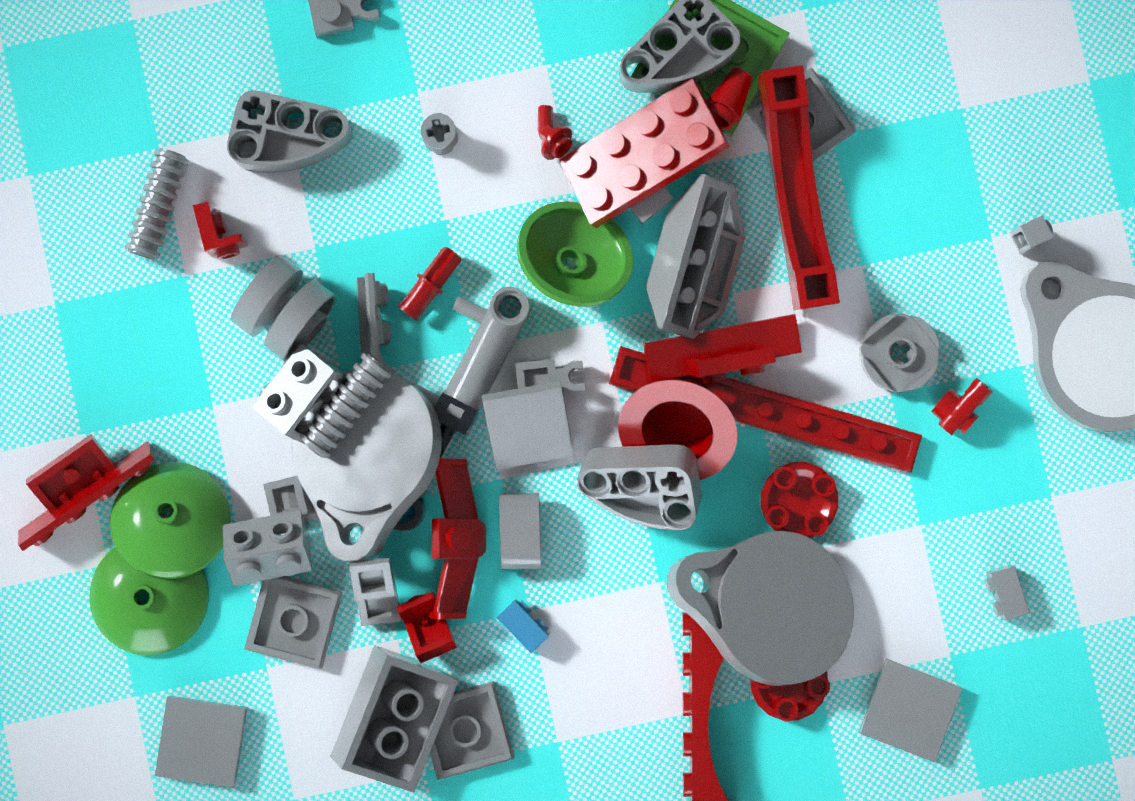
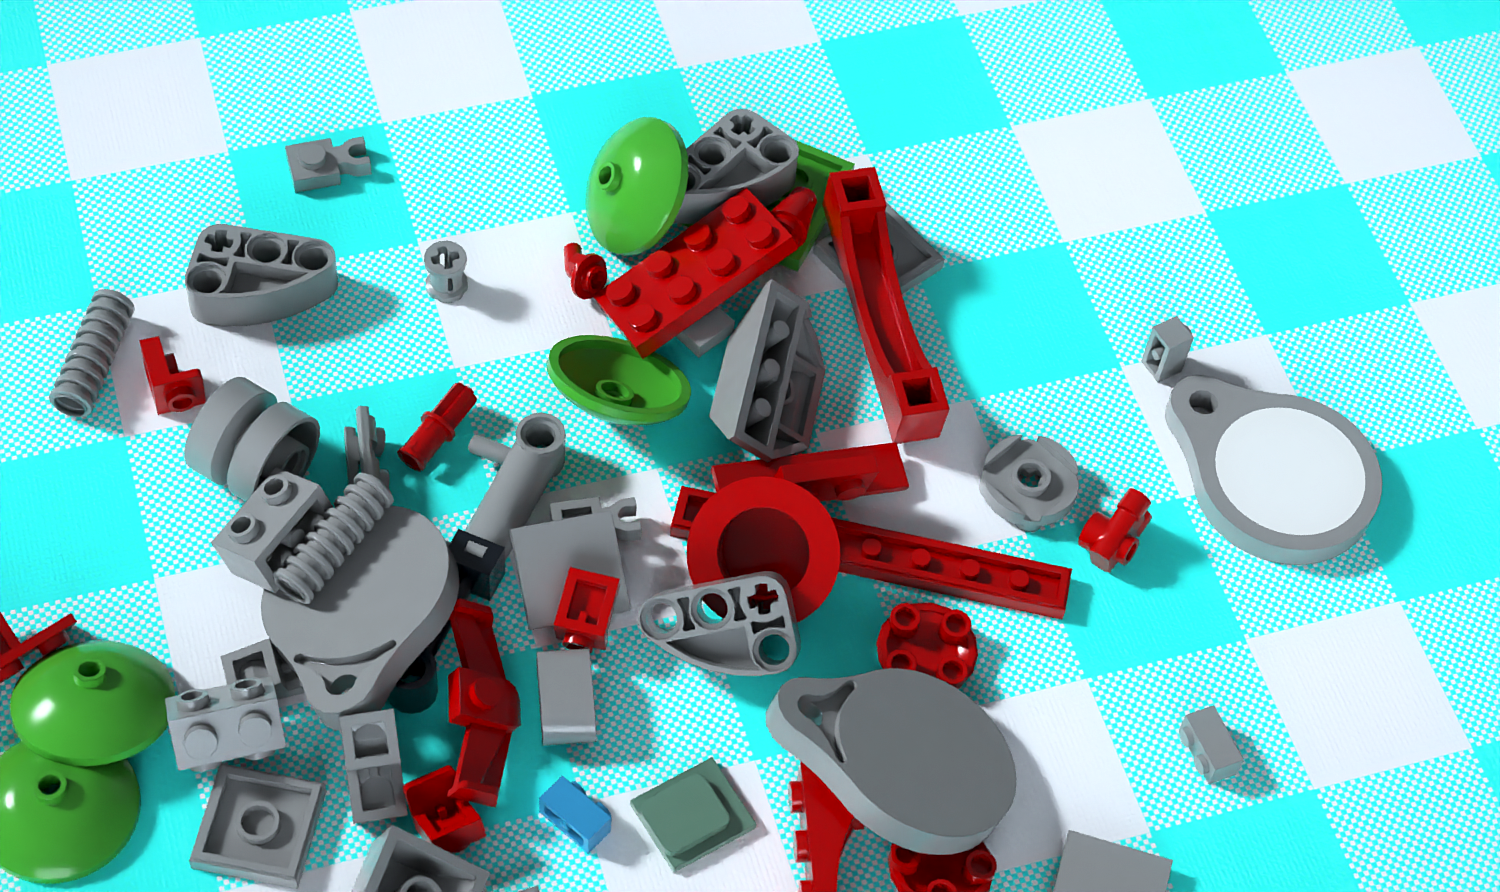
camera: 10 degrees left, 30 degrees down
none -> red bracket [553,567,621,653]
none -> bright green dish [586,117,688,256]
none -> sand green piece [630,757,757,873]

